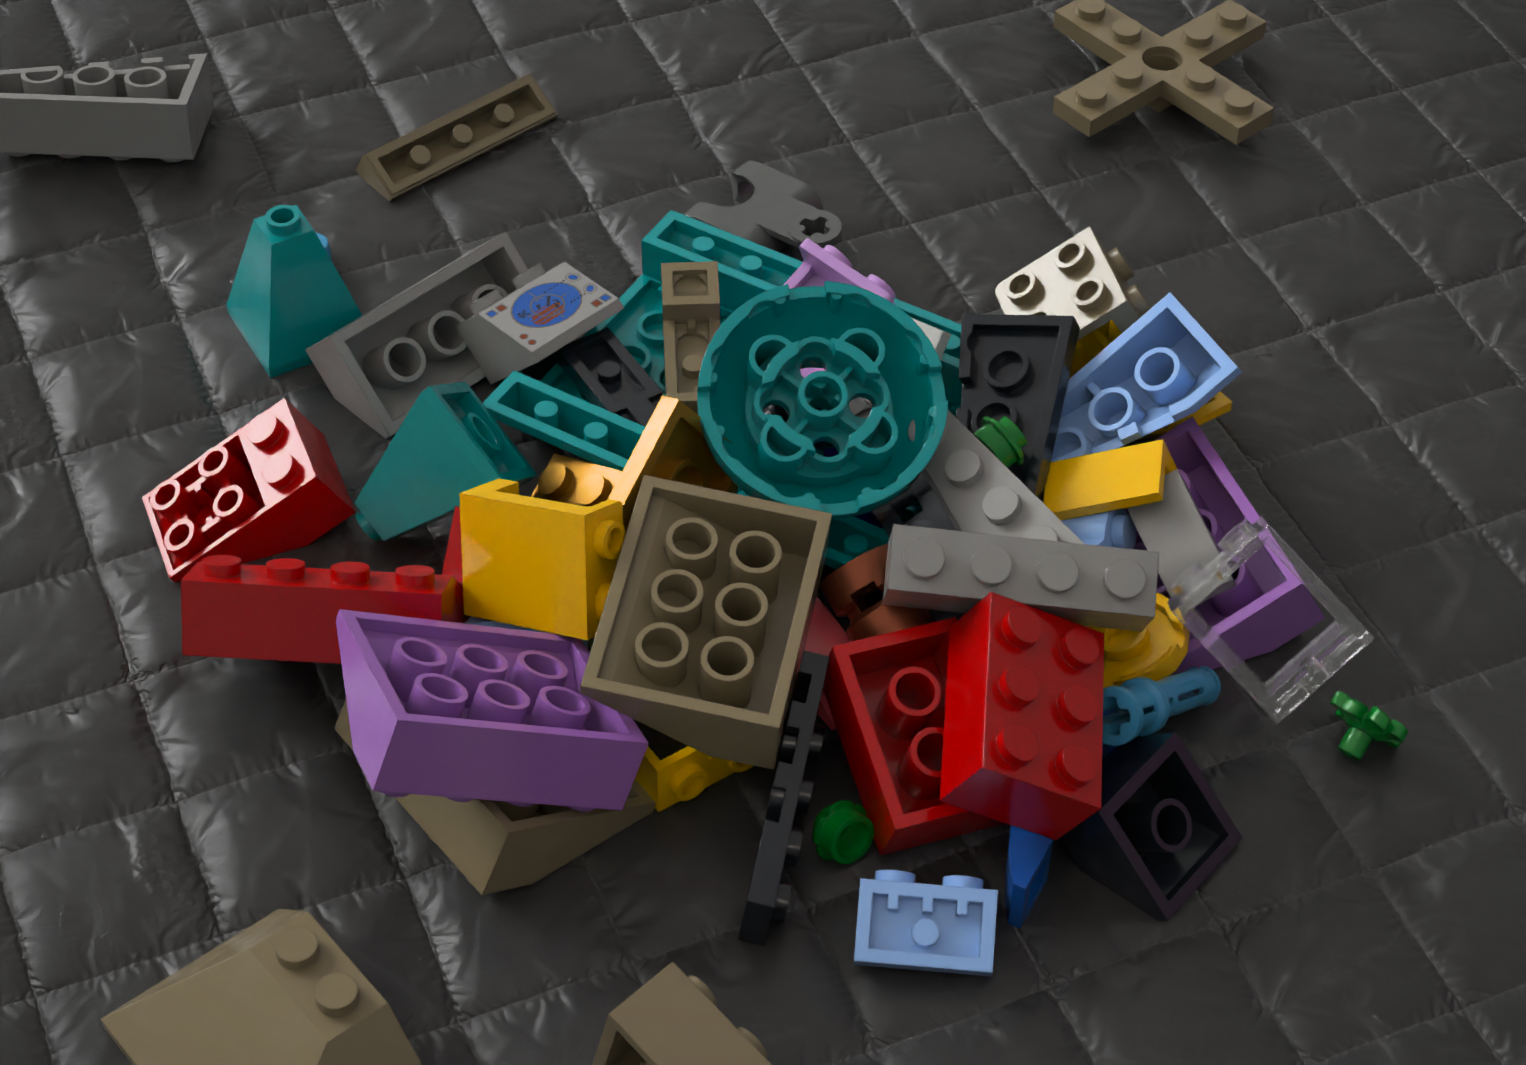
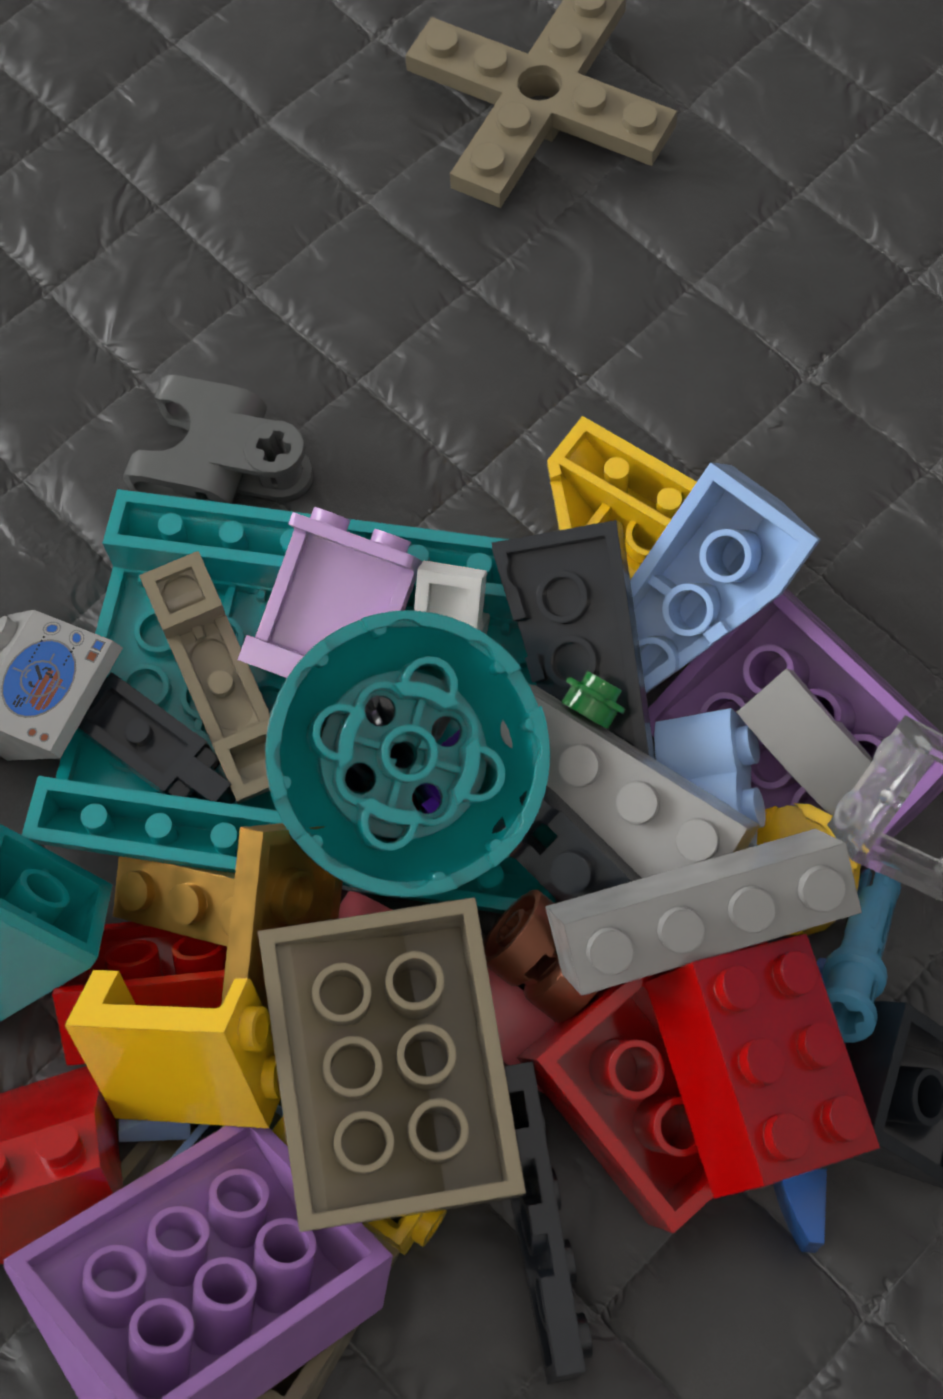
camera: 15 degrees left, 20 degrees up
green plate [812,800,874,864] -> none
light blue bracket [854,870,998,976] -> none
dark tan bracket [995,226,1152,341] -> none
yellow panel [1043,439,1177,520] -> none

